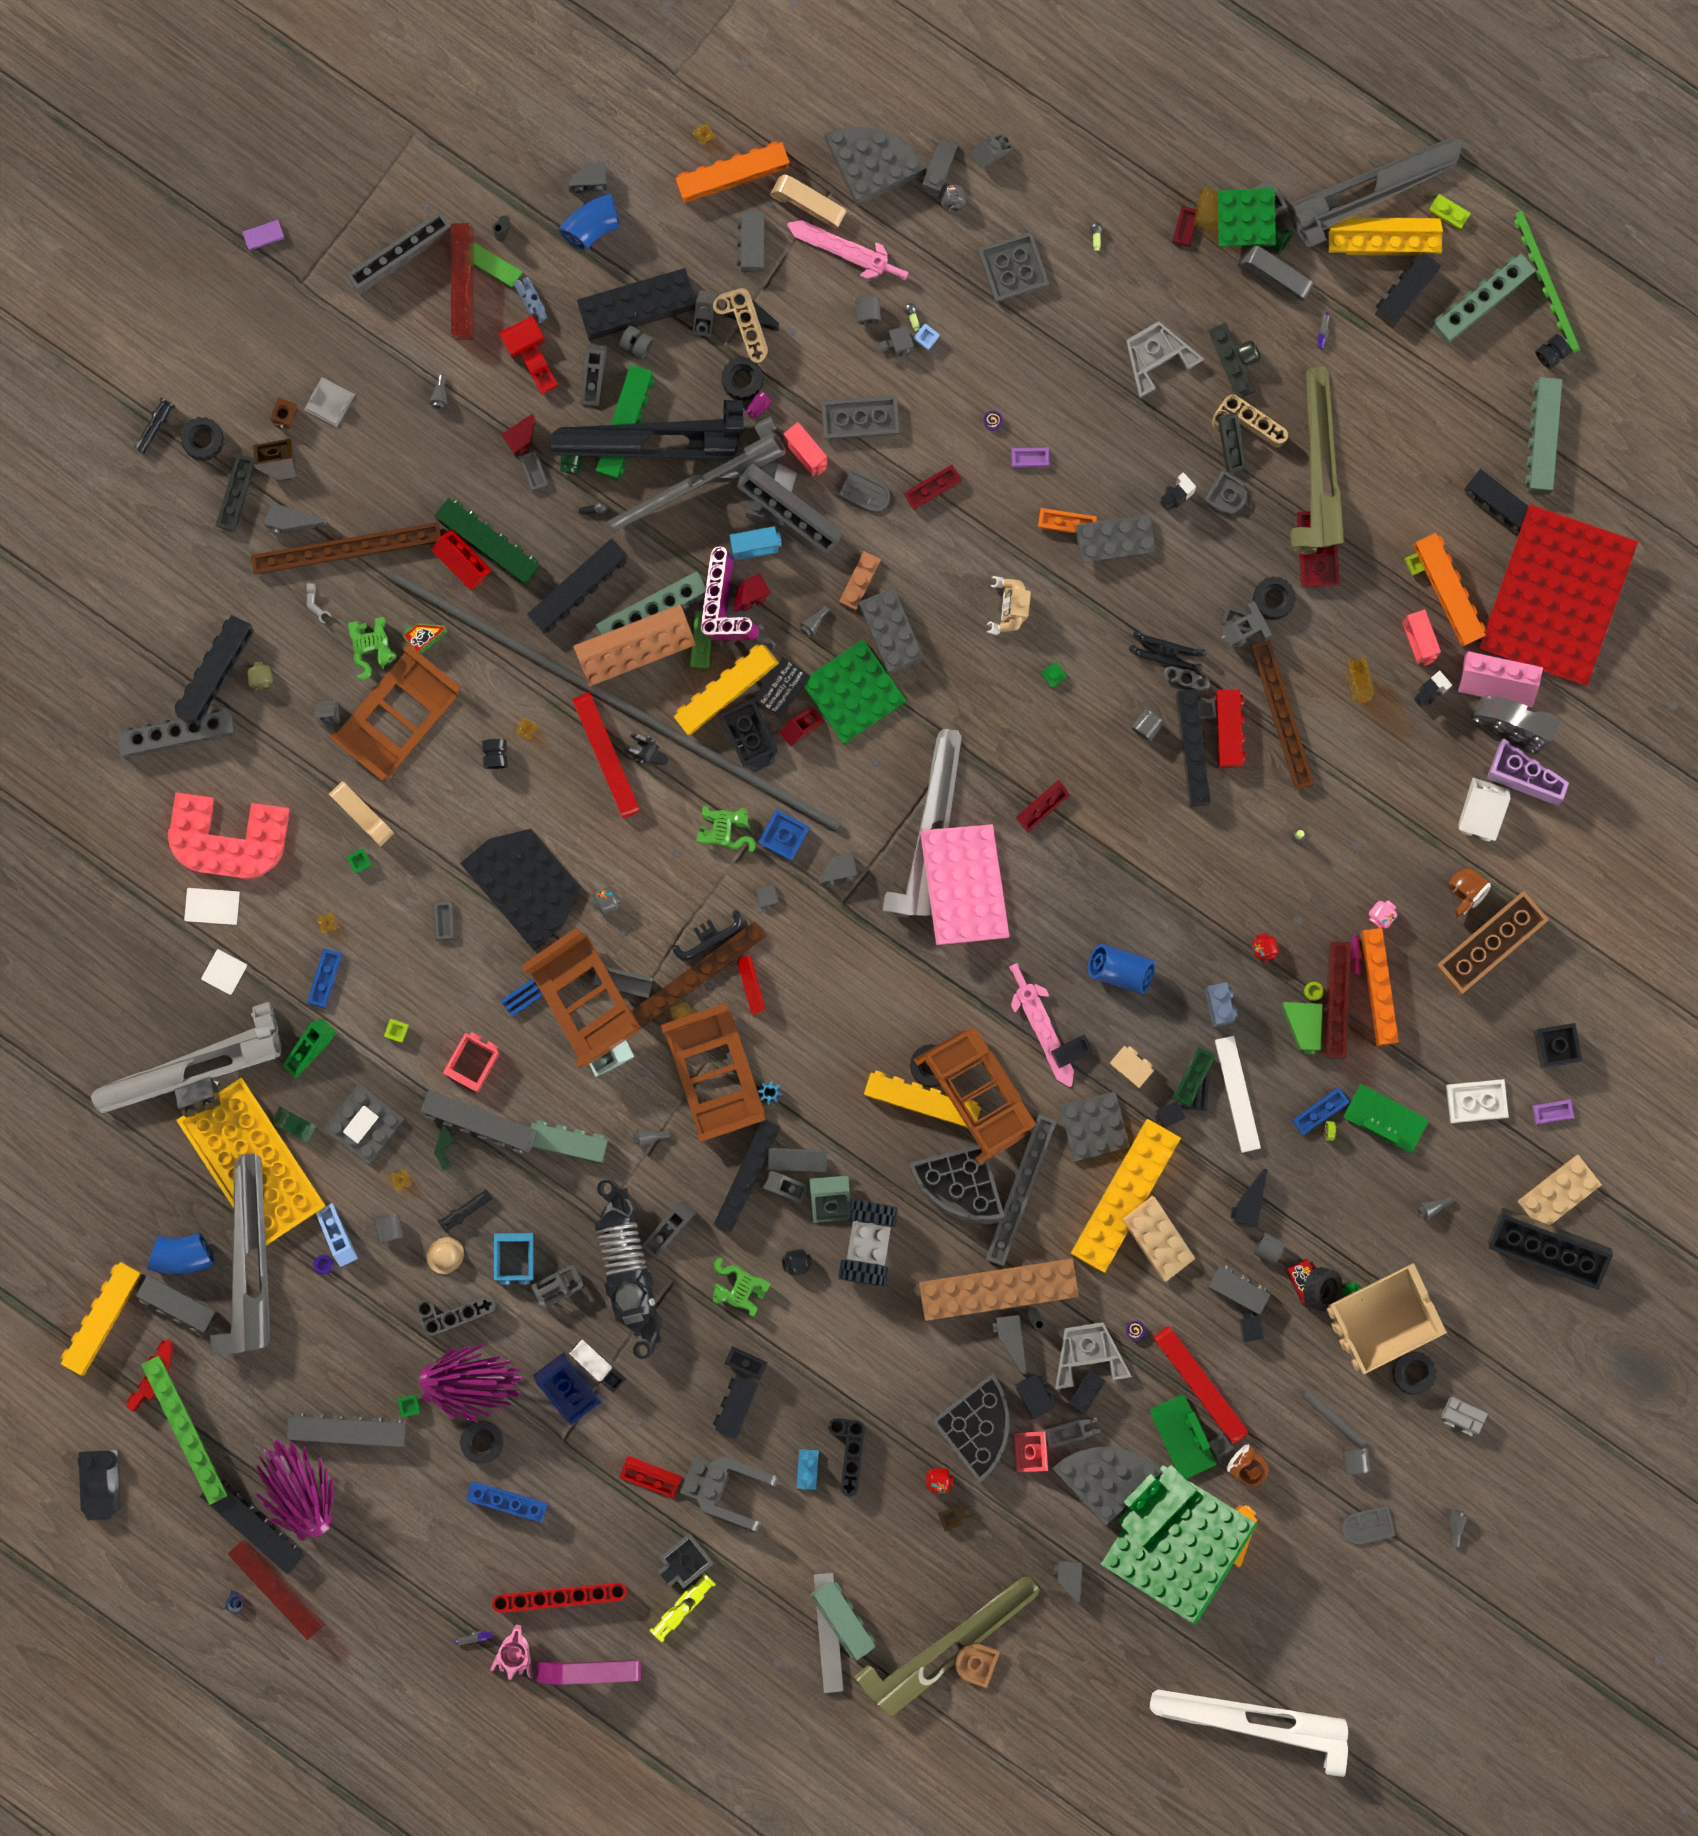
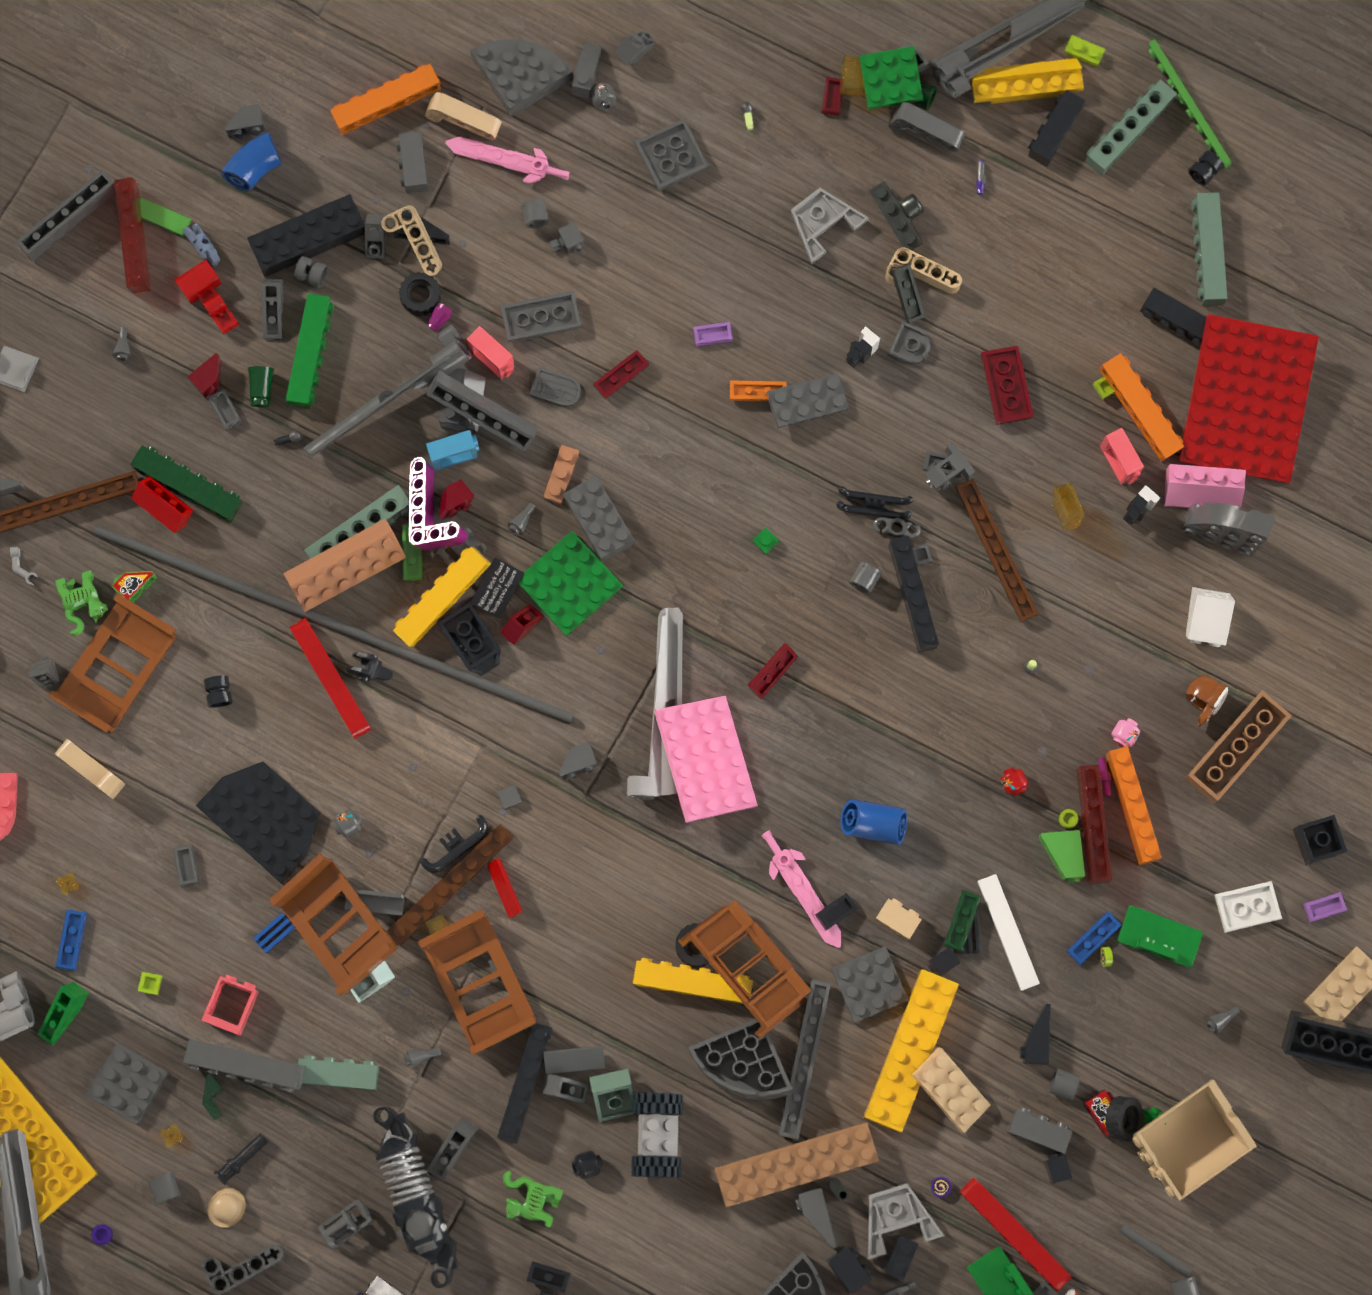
camera: 10 degrees left, 5 degrees down
clear green slope [271,1106,316,1143] -> none
light blue slope [316,1203,358,1267] -> none
white sticker [343,1106,379,1143] -> none
green plate [346,848,372,874] -> none
pearl dark grey piece [493,215,511,241] -> none
dark azure window [494,1233,534,1285] -> none
clear yellow plate [516,718,538,740] -> none
black brick [527,538,628,634] -> none
black panel [549,400,744,460] -> none
clear yellow plate [693,123,715,145] -> none
bright green animal [696,806,756,852] -> none
blue plate [758,809,810,861] -> none
dark azure gear [758,1081,782,1105] -> none
piece [904,303,920,331] -> none
light blue plate [913,324,940,351] -> none
tile [984,411,1003,431] -> none
tan torso [987,576,1031,635] -> none
sand blue brick [1205,982,1237,1027] -> none
red brick [1215,689,1246,768] -> none
black tyre [1252,576,1296,620] -> none
olive panel [1290,366,1344,554] -> none
black tyre [1392,1352,1437,1395] -> none
light grey brick [1441,1397,1488,1437] -> none
lavender wedge [1486,738,1569,806] -> none

